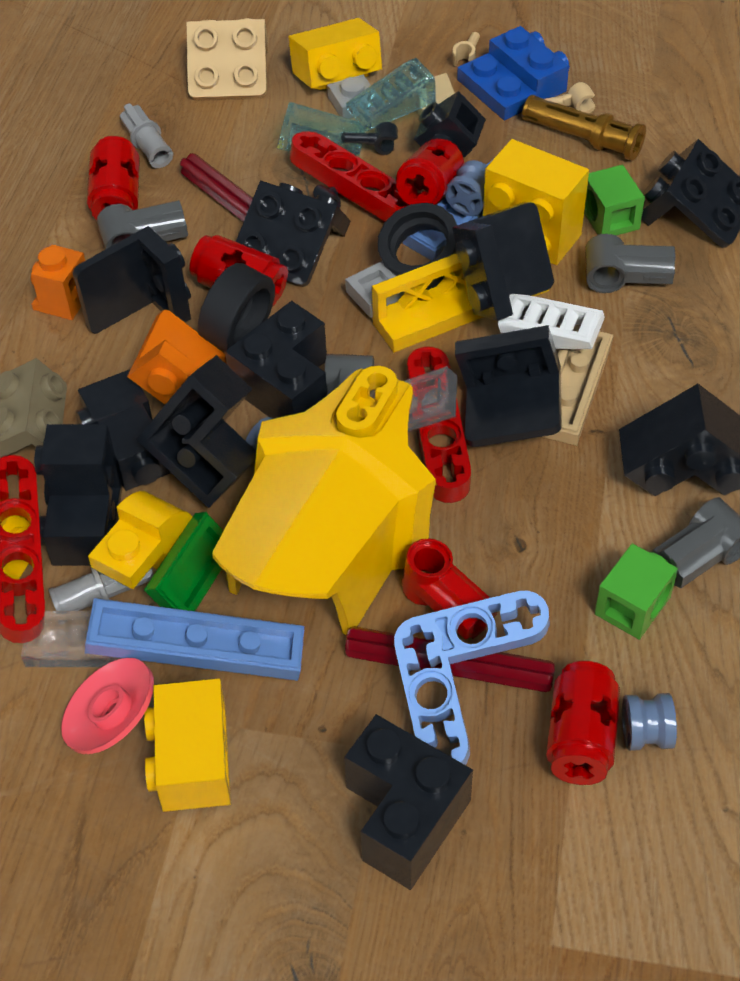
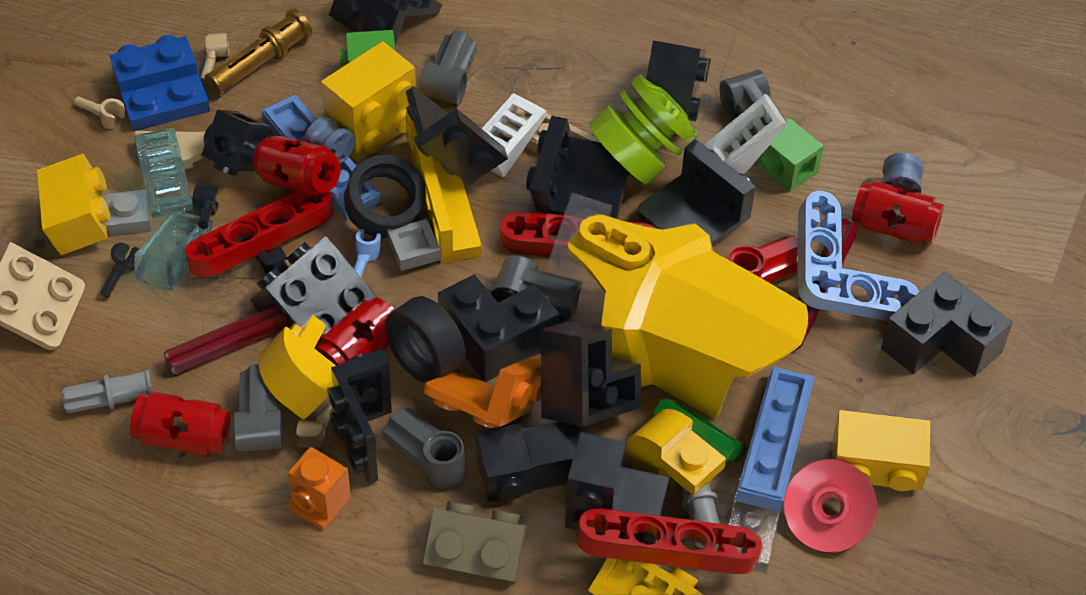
camera: 80 degrees left, 0 degrees up
none -> black hand [99,242,144,298]
none -> yellow brick [258,315,336,420]
none -> light blue hand [354,229,381,277]
none -> dark grey piece [382,407,467,491]
none -> lime wheel [589,74,699,185]
none -> black bracket [637,139,756,246]
none -> white slope [704,94,787,174]

